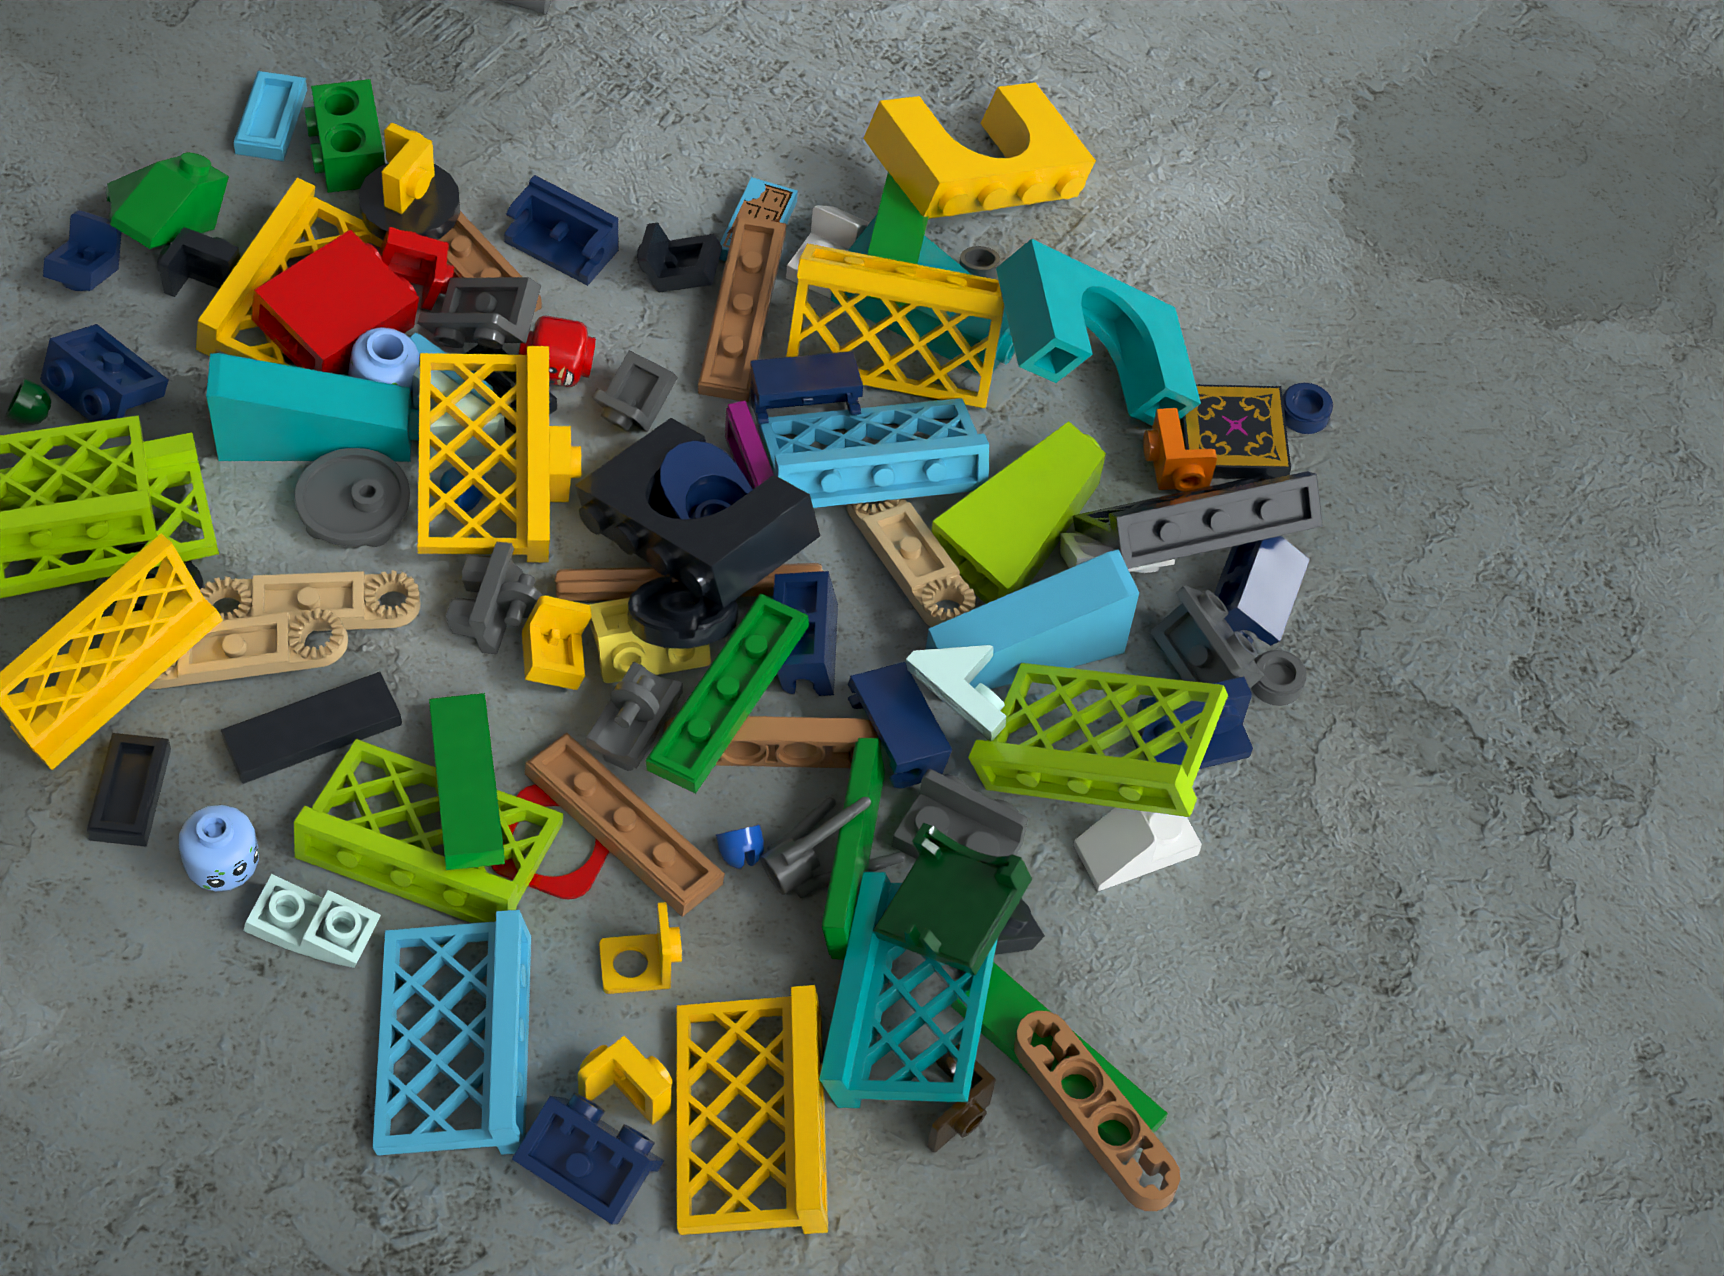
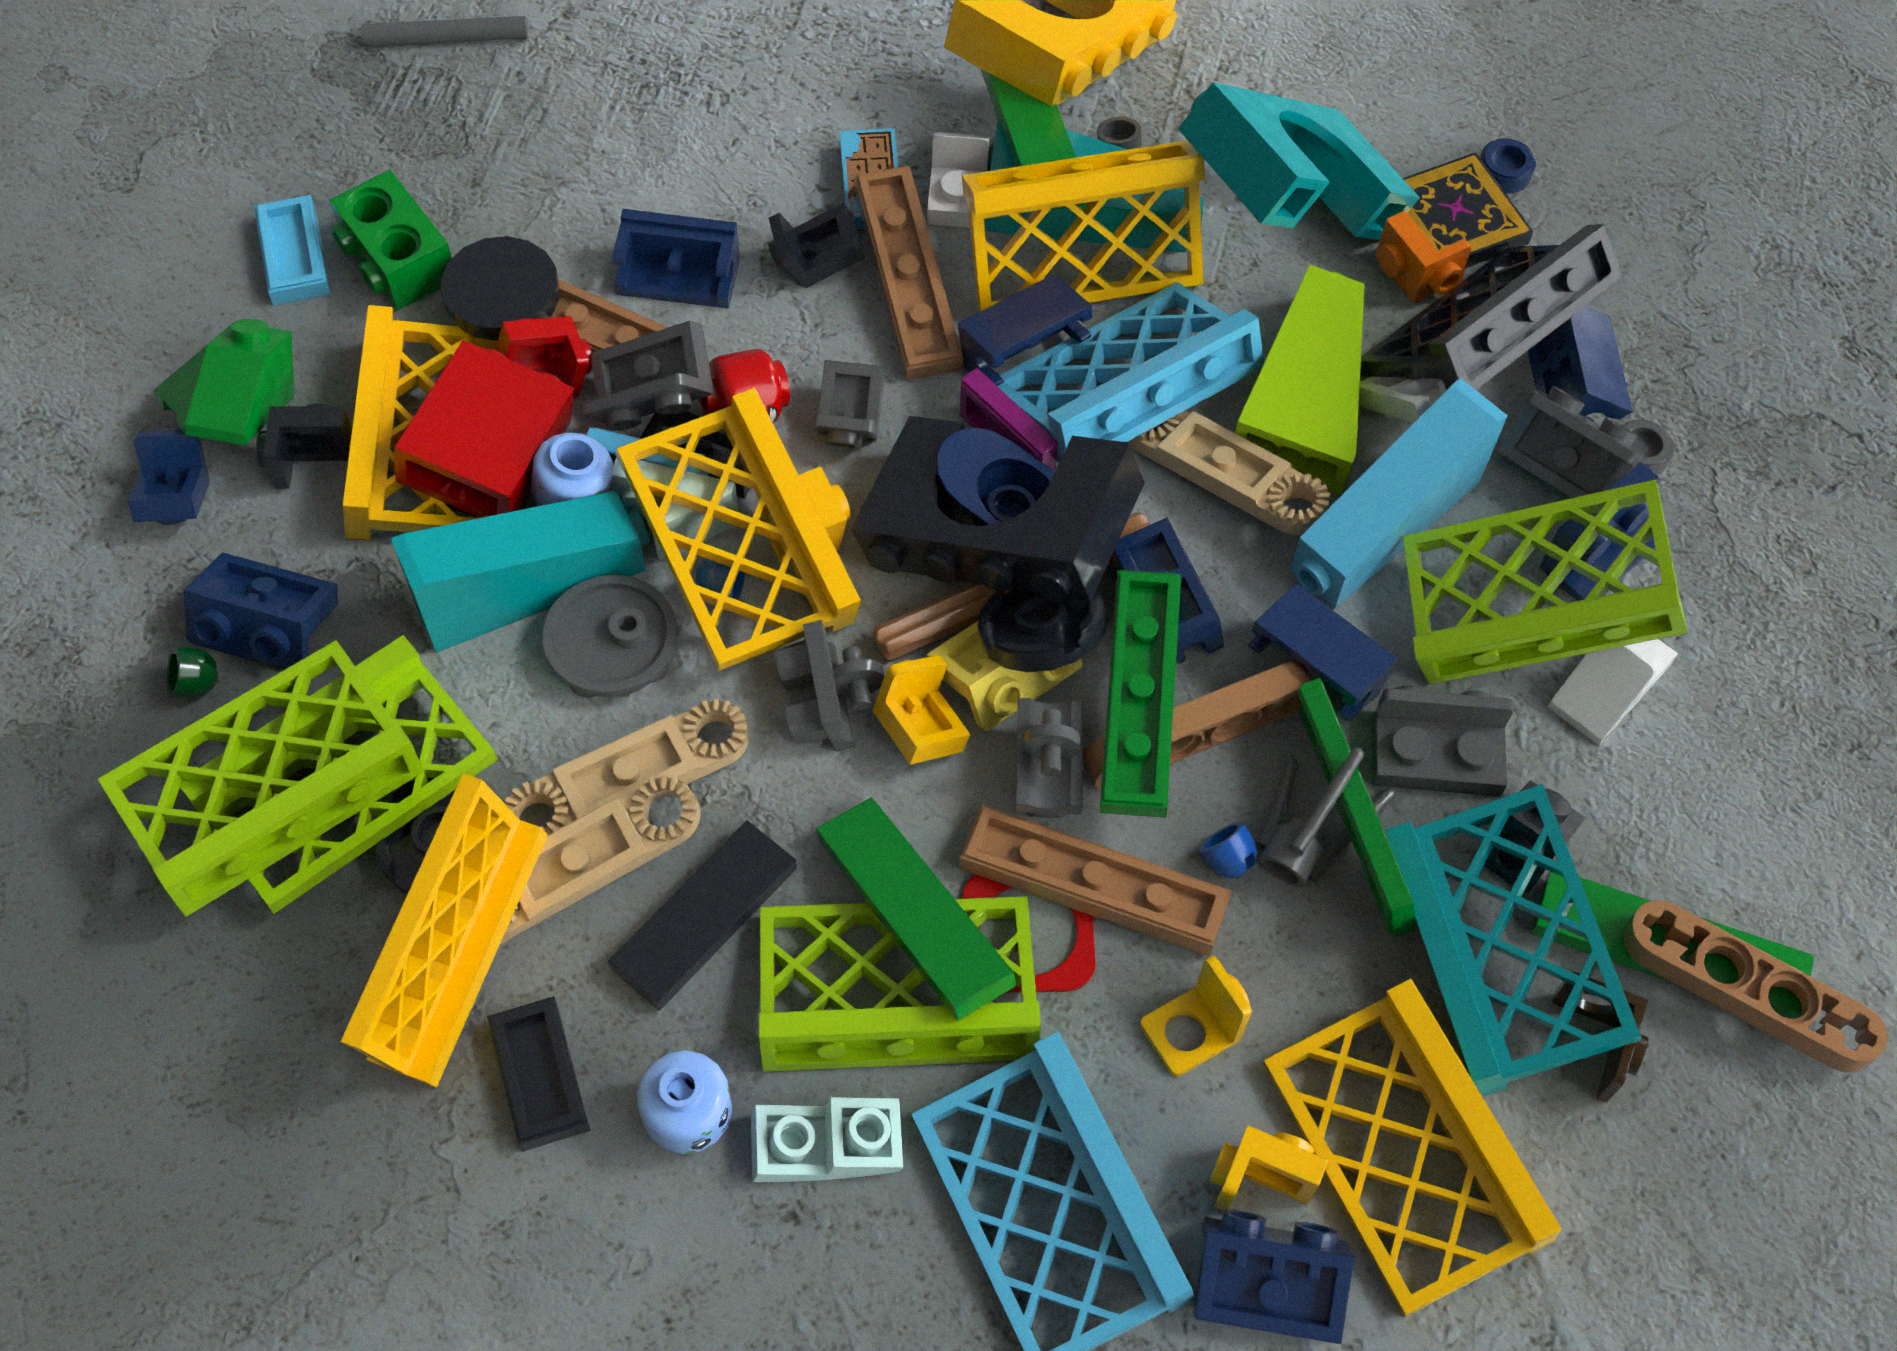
camera: 20 degrees left, 5 degrees up
yellow bracket [382,123,435,214] -> none
dark green piece [873,823,1032,976] -> none
light aqua slope [906,645,1006,741] -> none

